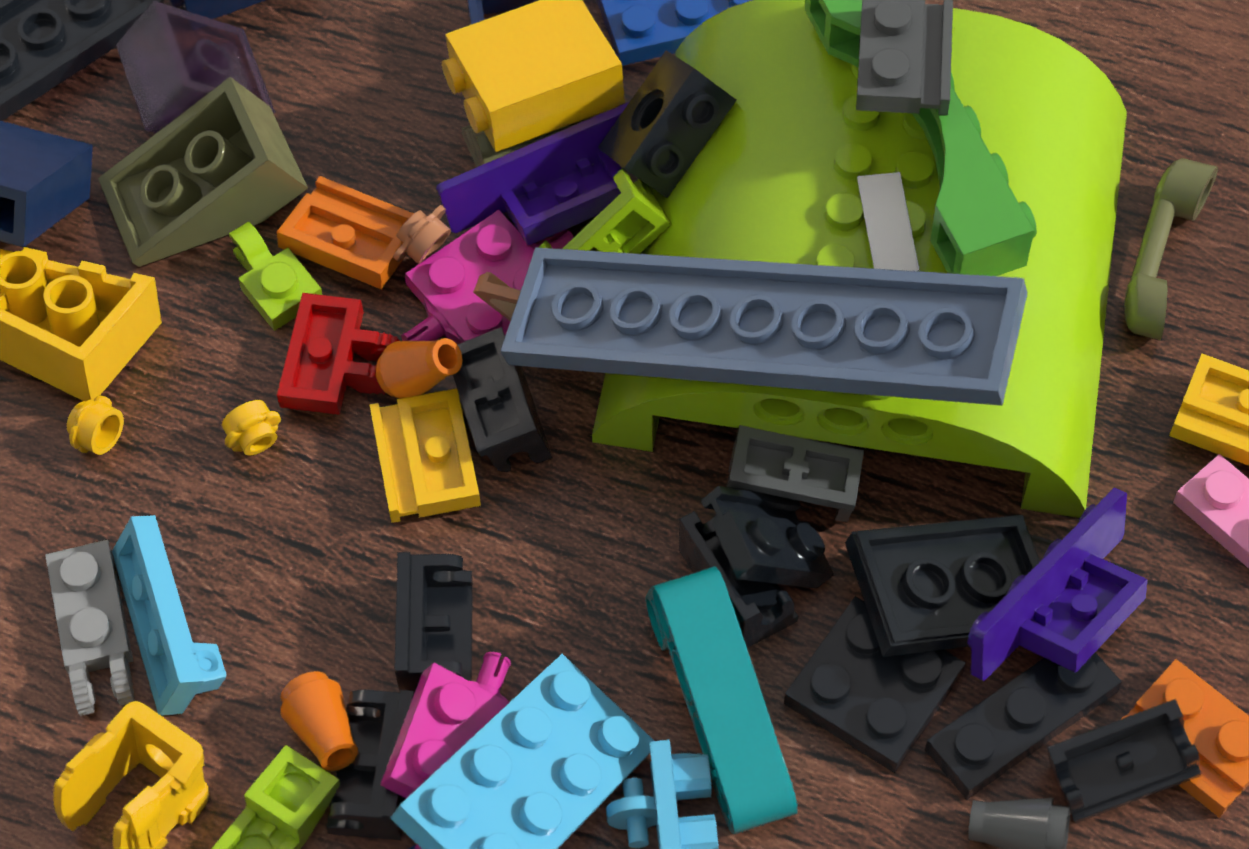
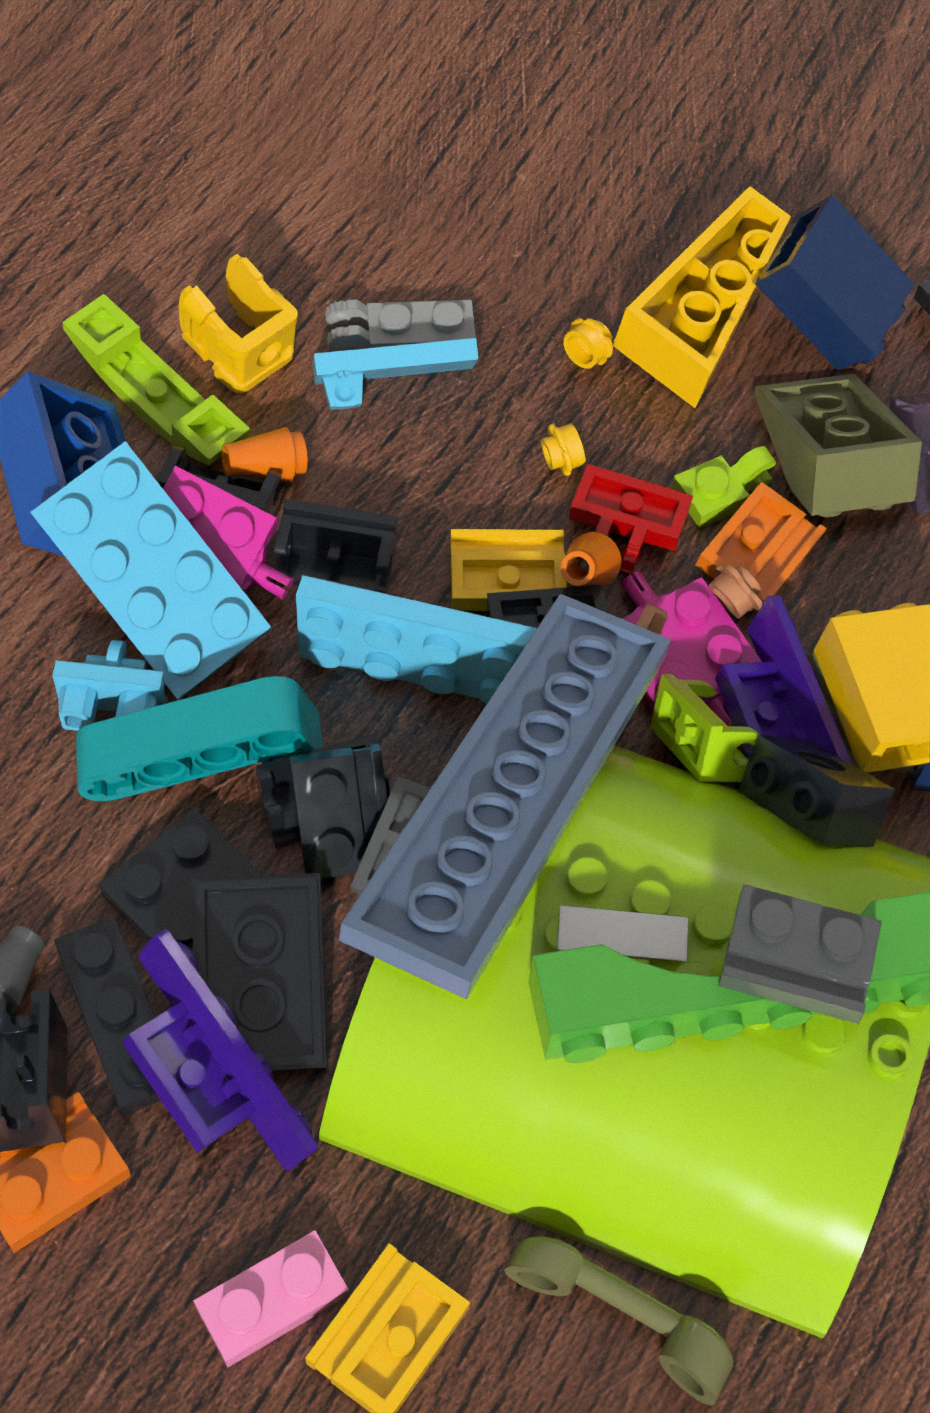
camera: 95 degrees right, 0 degrees up
none -> medium azure plate [296,575,537,704]

